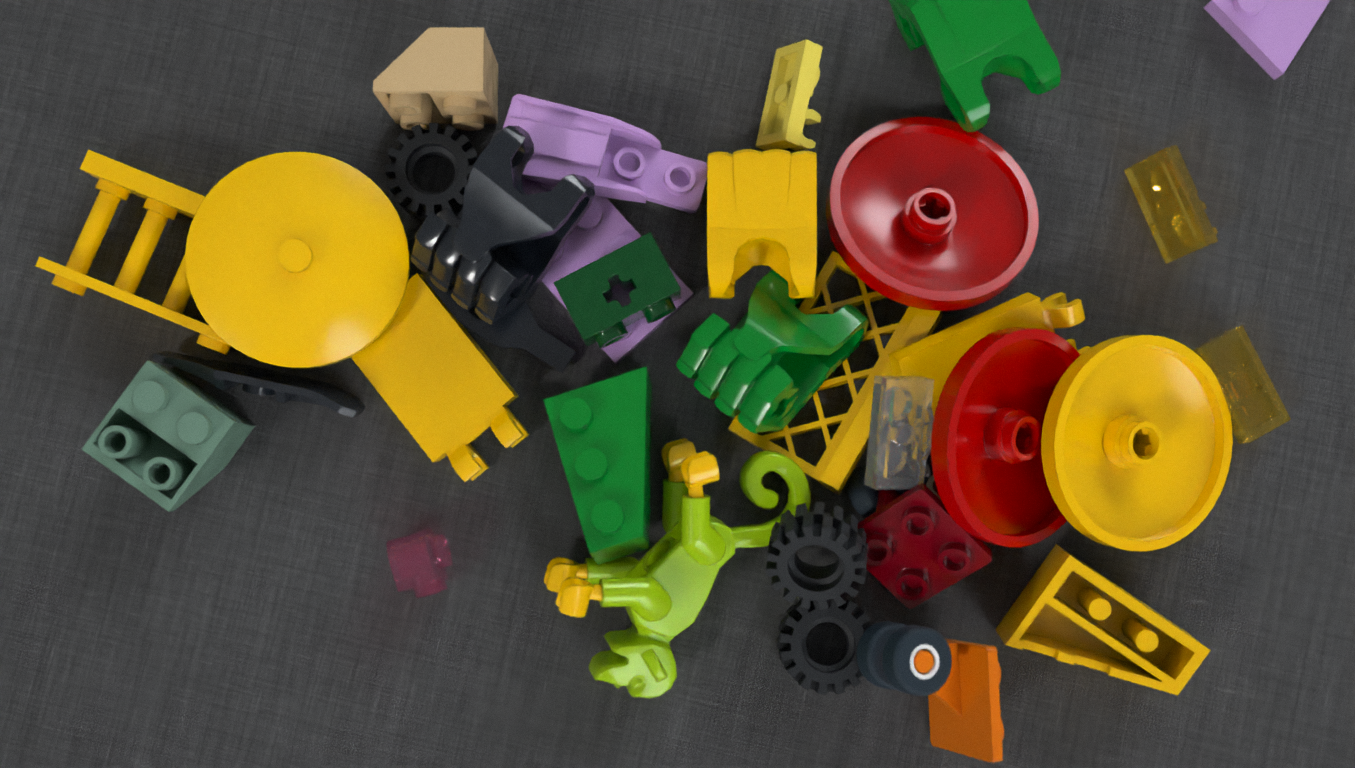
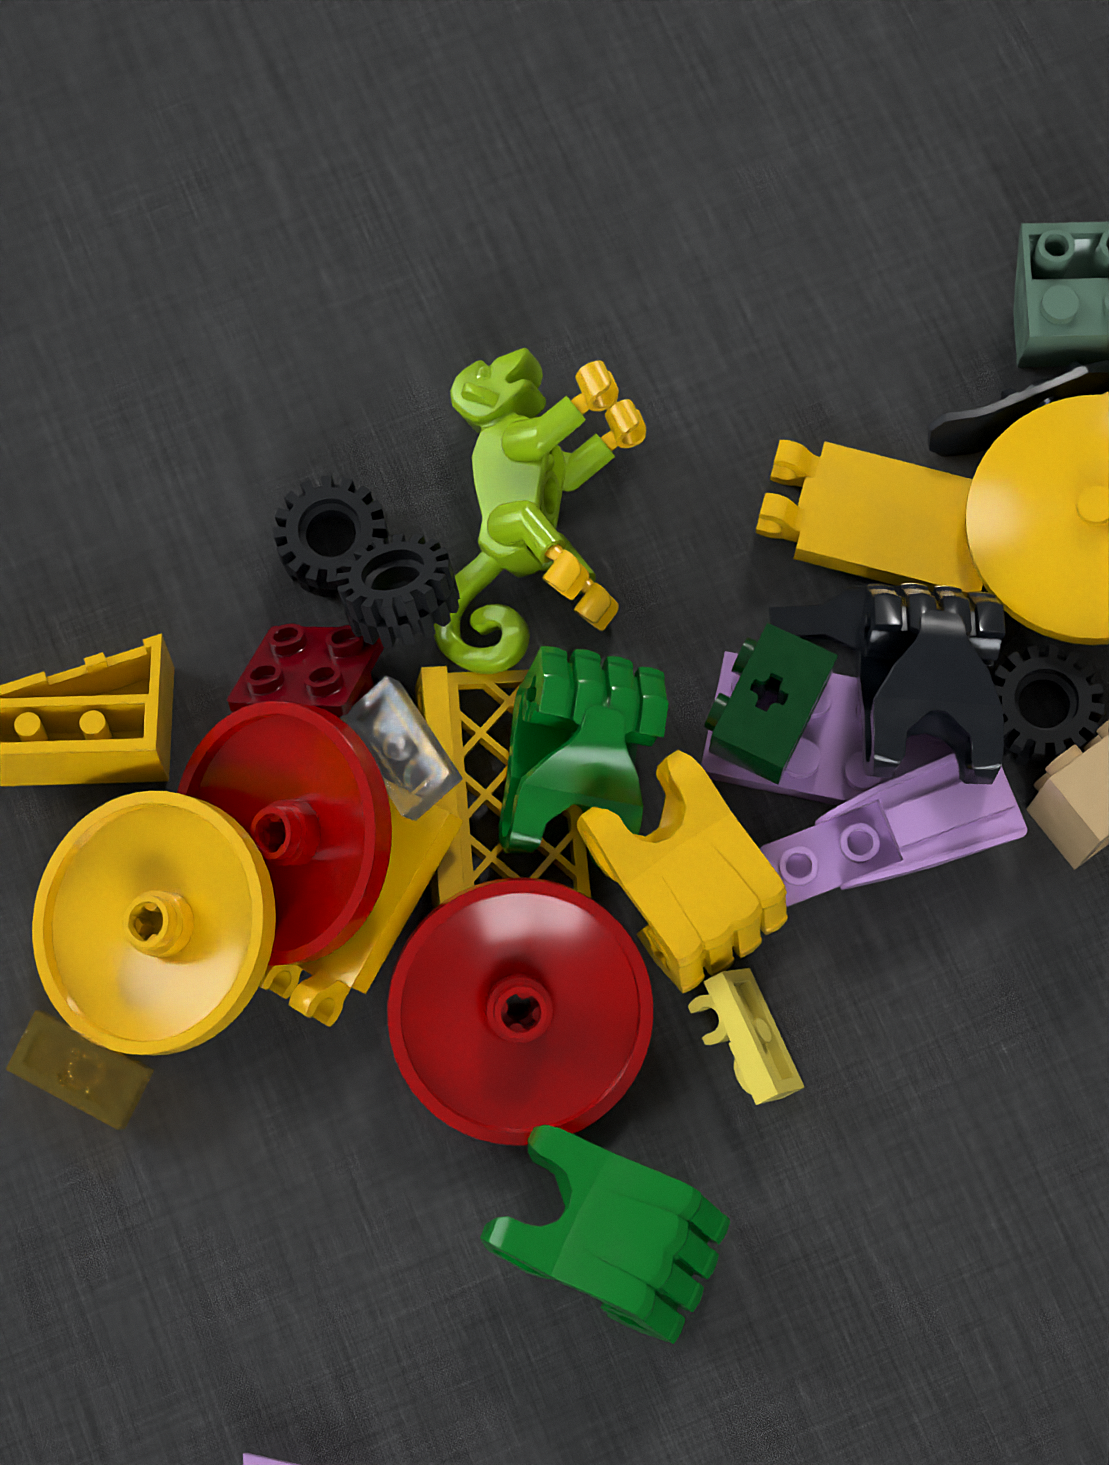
camera: 150 degrees right, 10 degrees down
clear pink plate [387,527,452,599] -> none
green wedge [543,366,652,565] -> none
plate [857,621,1004,763] -> none
clear yellow plate [1124,145,1218,264] -> none

